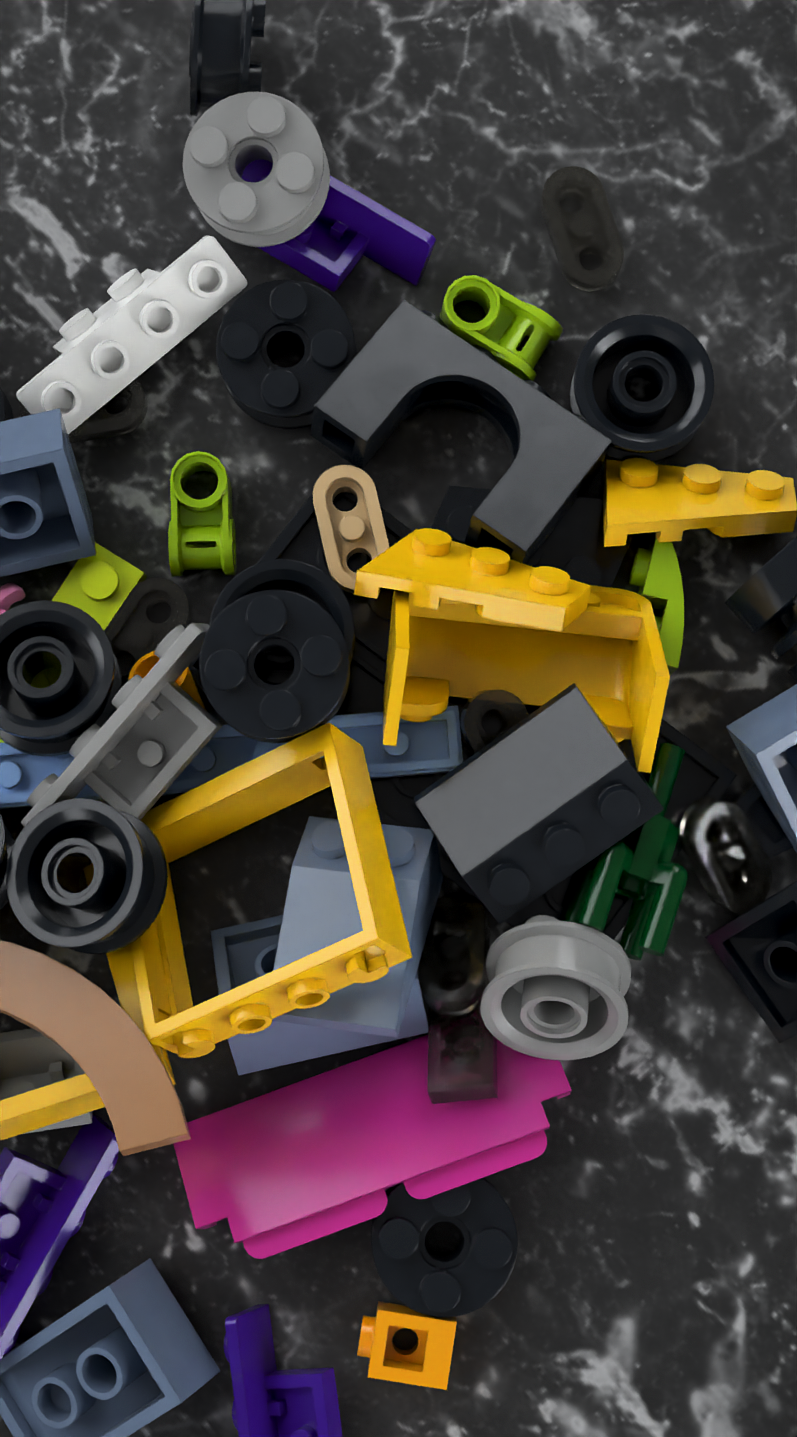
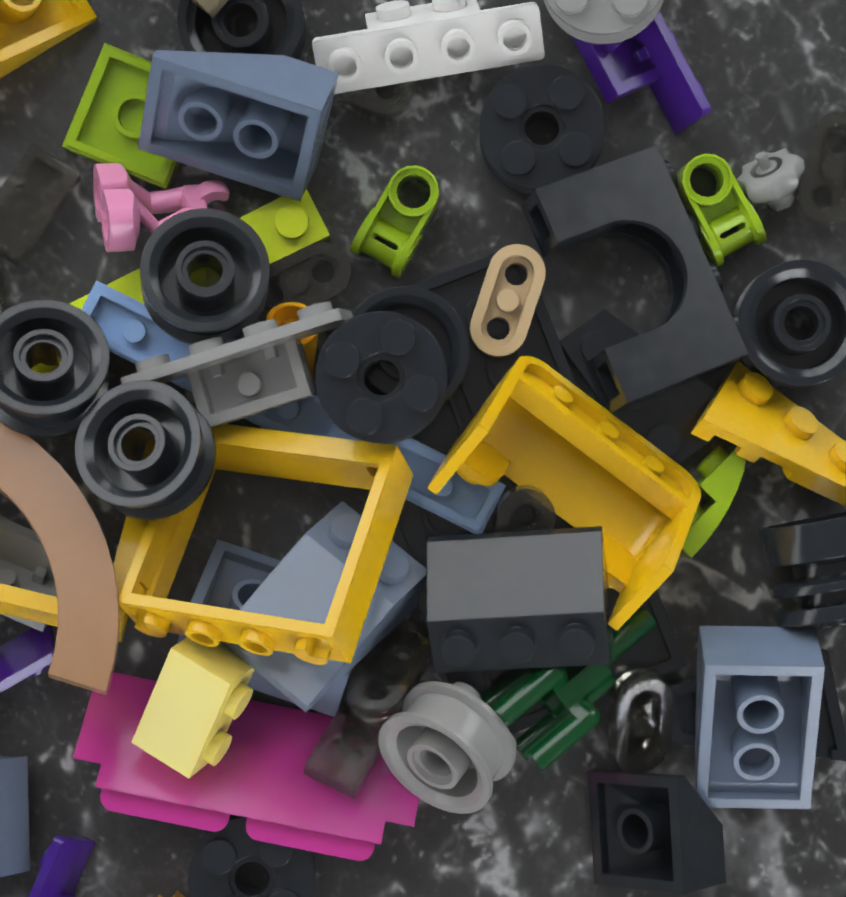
camera: 30 degrees right, 5 degrees up
yellow wing [354,528,591,632] -> none
none -> light yellow brick [131,637,254,779]
none -> light grey piece [737,148,805,211]

